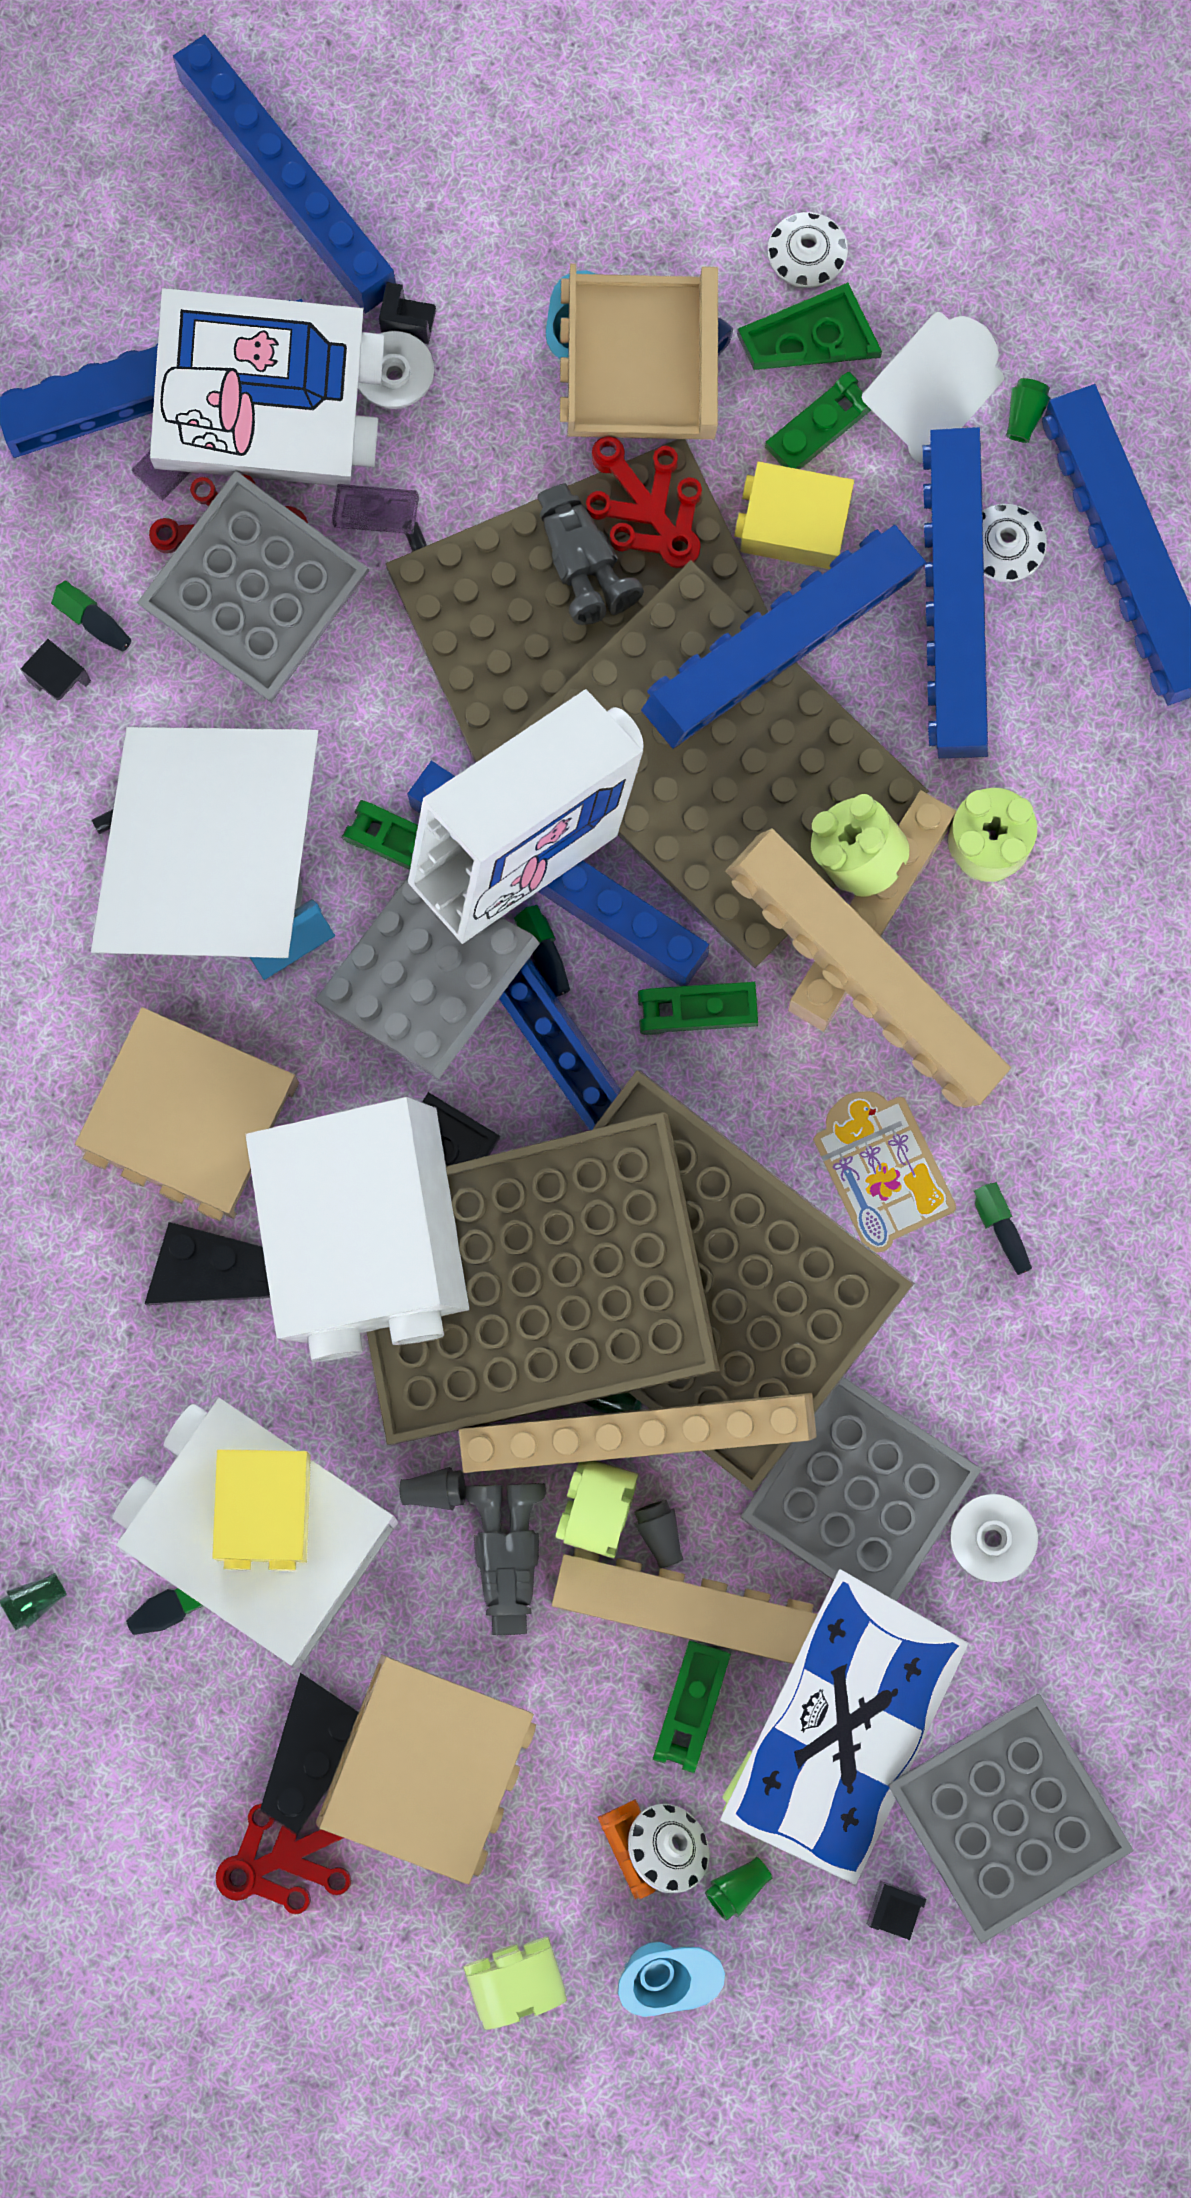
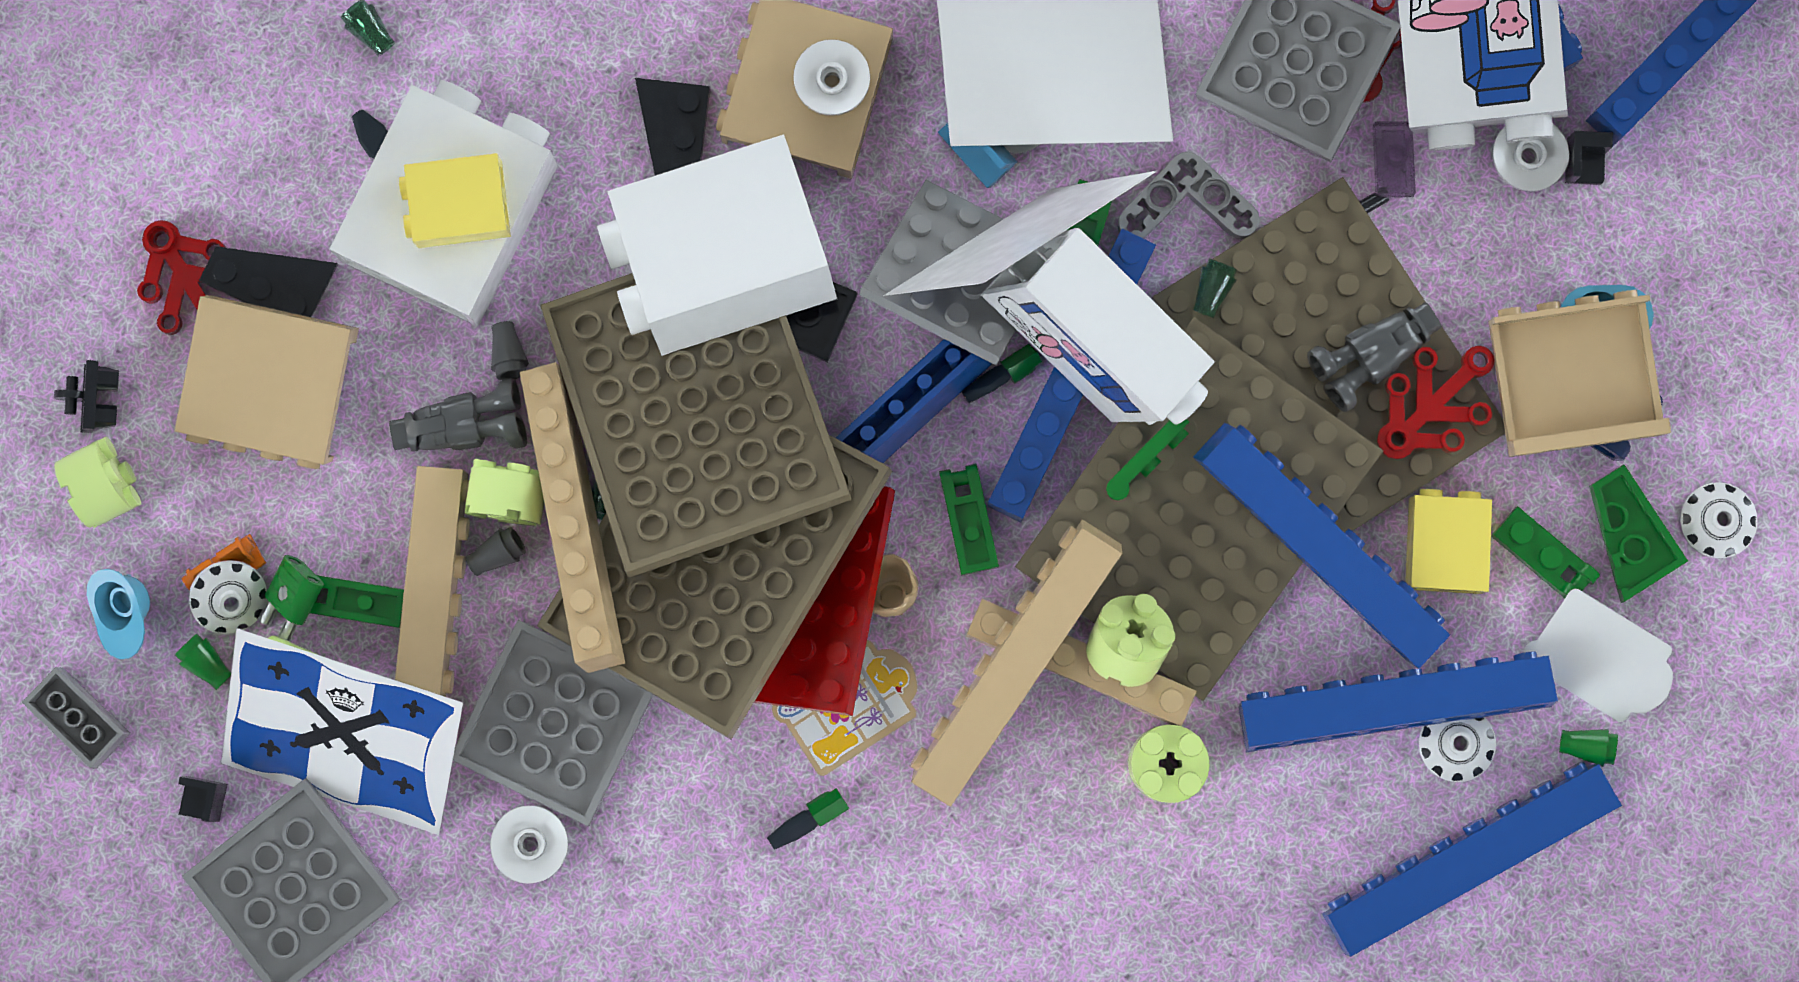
camera: 80 degrees right, 5 degrees up
none -> light grey piece [22,667,131,769]
none -> black hips [54,360,119,433]
none -> green piece [259,555,324,642]
none -> red wing [754,486,896,716]
none -> white dish [794,40,870,116]
none -> tan hair [872,554,918,617]
none -> white sticker [883,171,1157,296]
none -> green plate [1106,419,1189,501]
none -> light grey beam [1117,152,1260,240]
none -> clear green cone [1193,259,1237,318]

